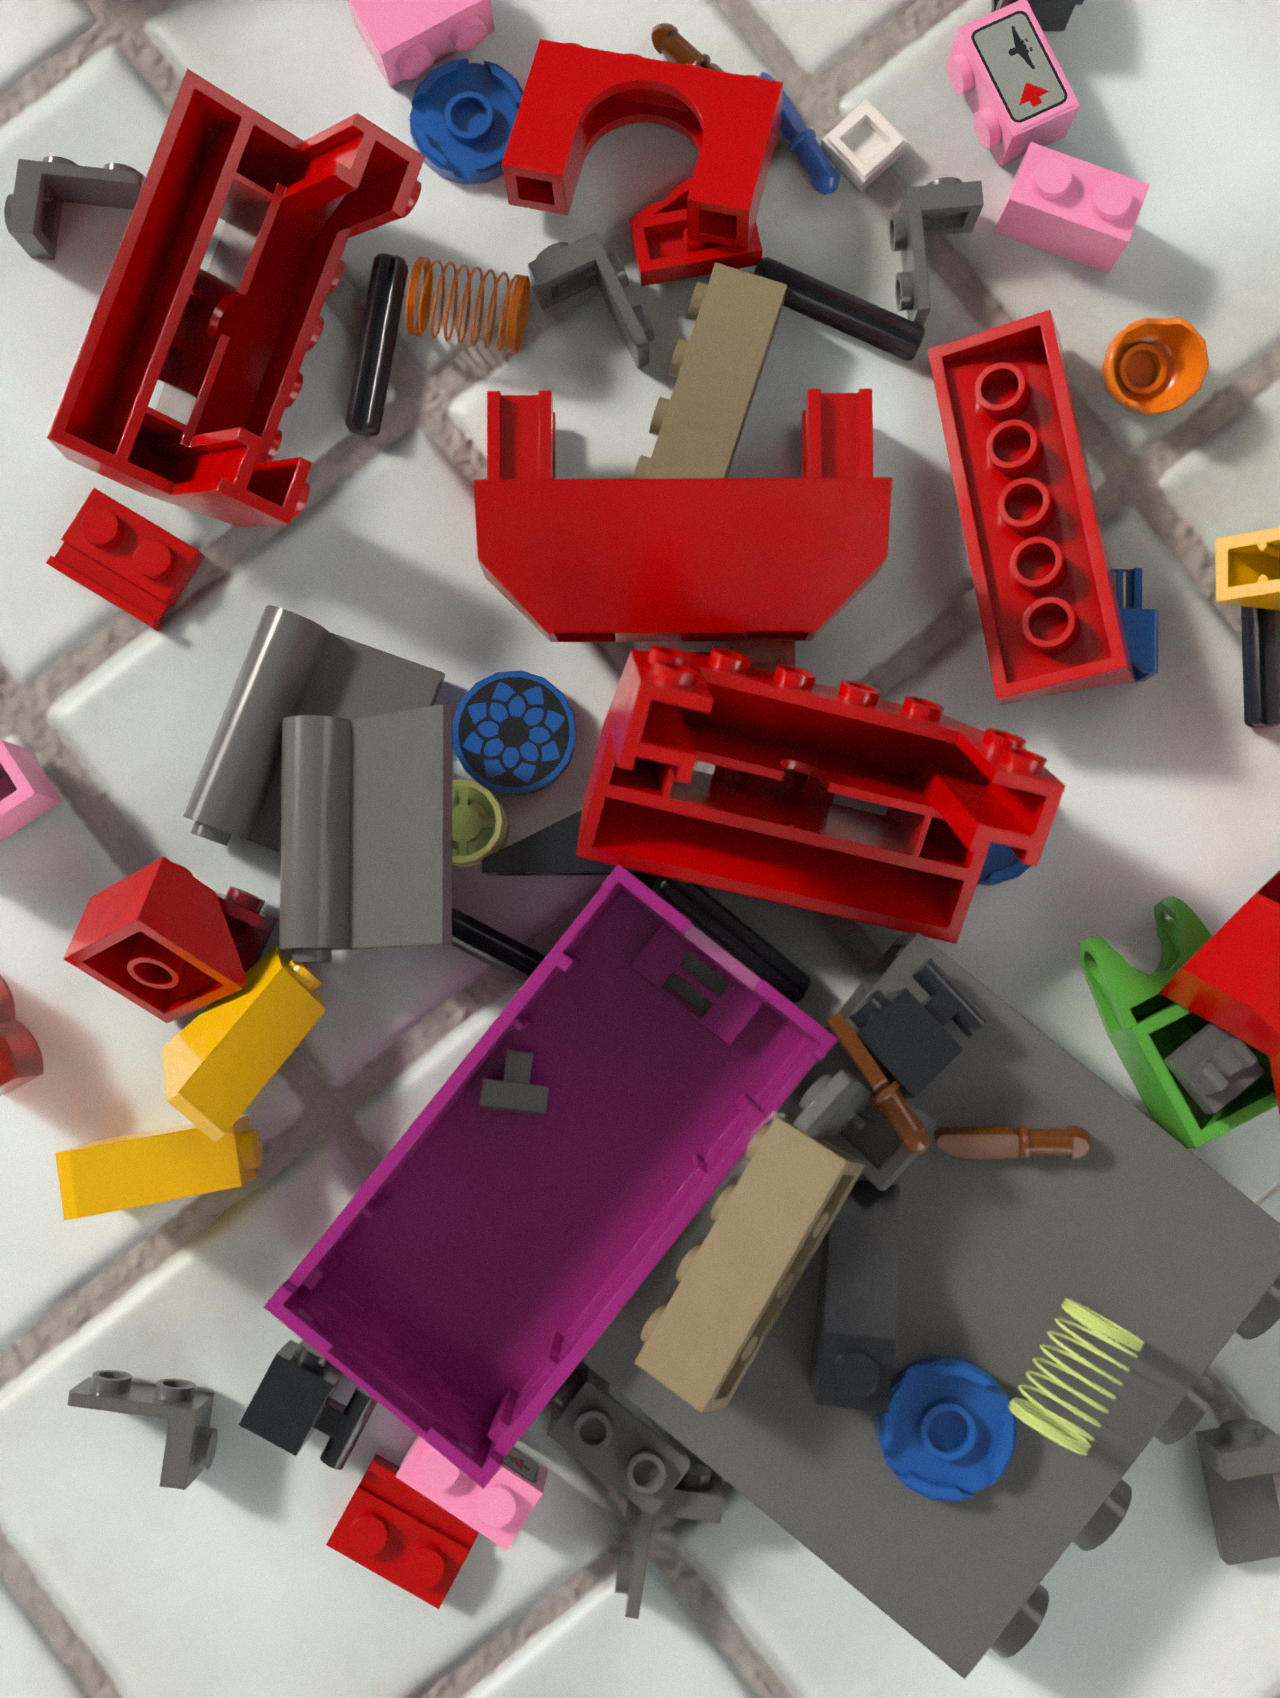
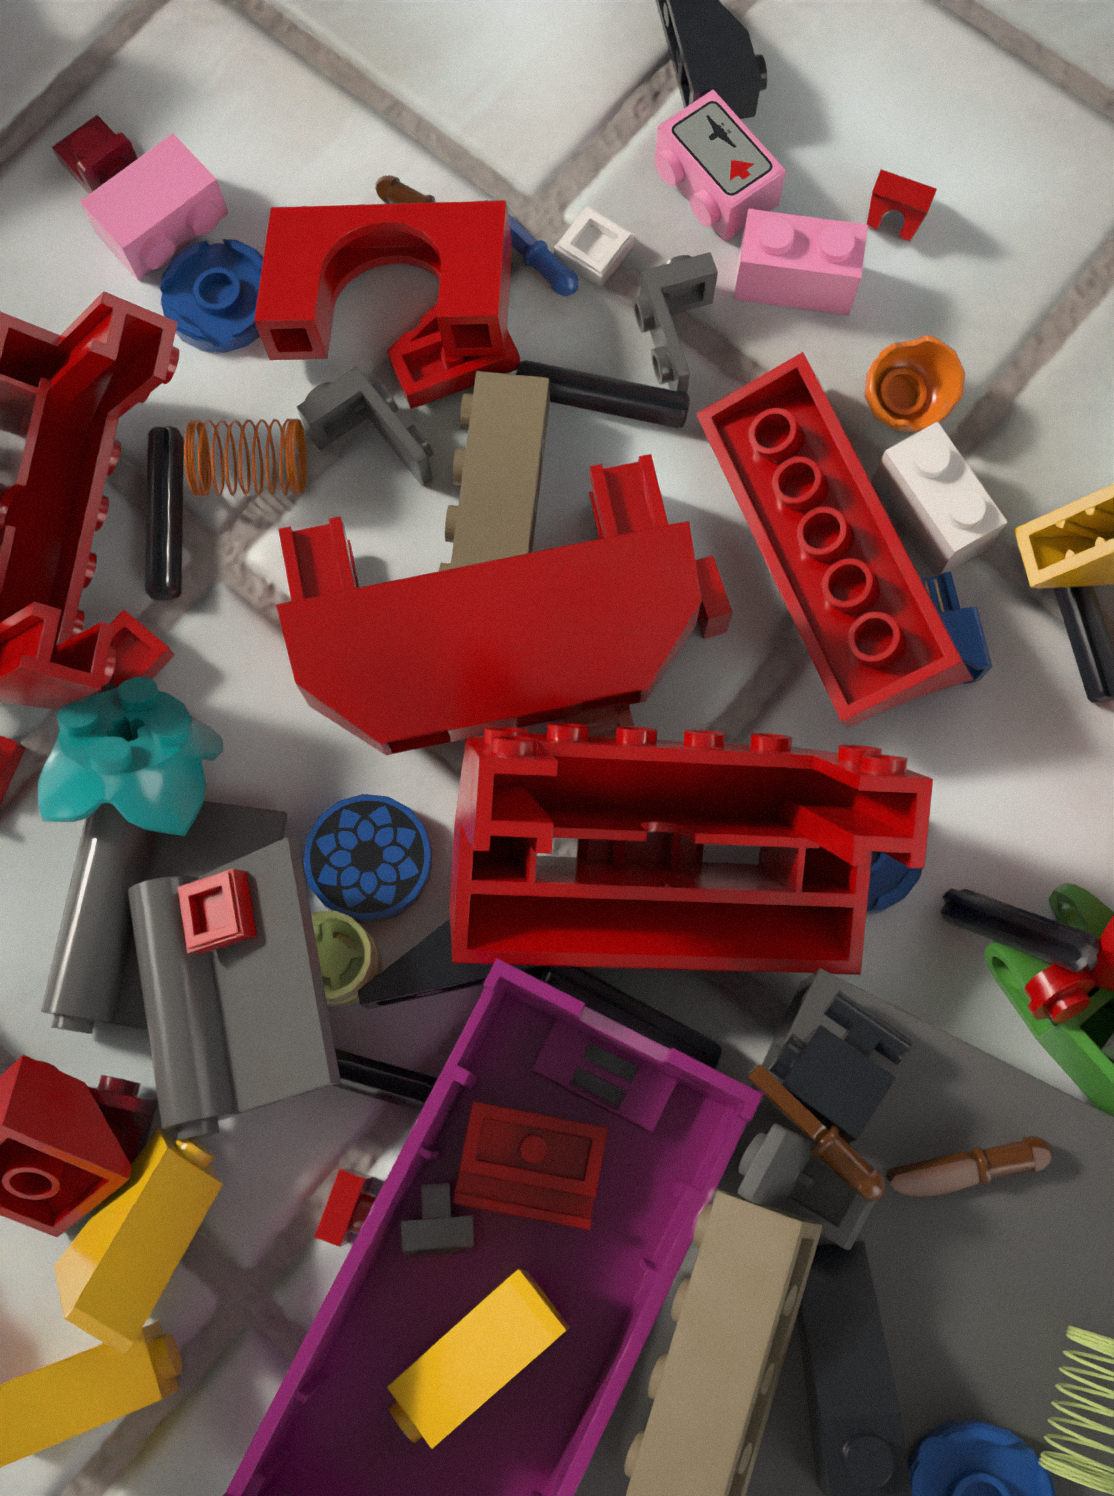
camera: 15 degrees left, 10 degrees down
none -> teal brick [38,677,223,836]
none -> red plate [110,609,175,688]
none -> tile [178,869,257,954]
none -> red plate [314,1168,377,1247]
none -> yellow slope [387,1269,570,1449]
none -> red plate [452,1101,608,1230]
none -> red plate [696,555,733,639]
none -> red tile [867,169,937,242]
none -> white brick [871,421,1007,576]
none -> black axle [940,888,1101,972]
none -> red plate [1024,964,1095,1023]

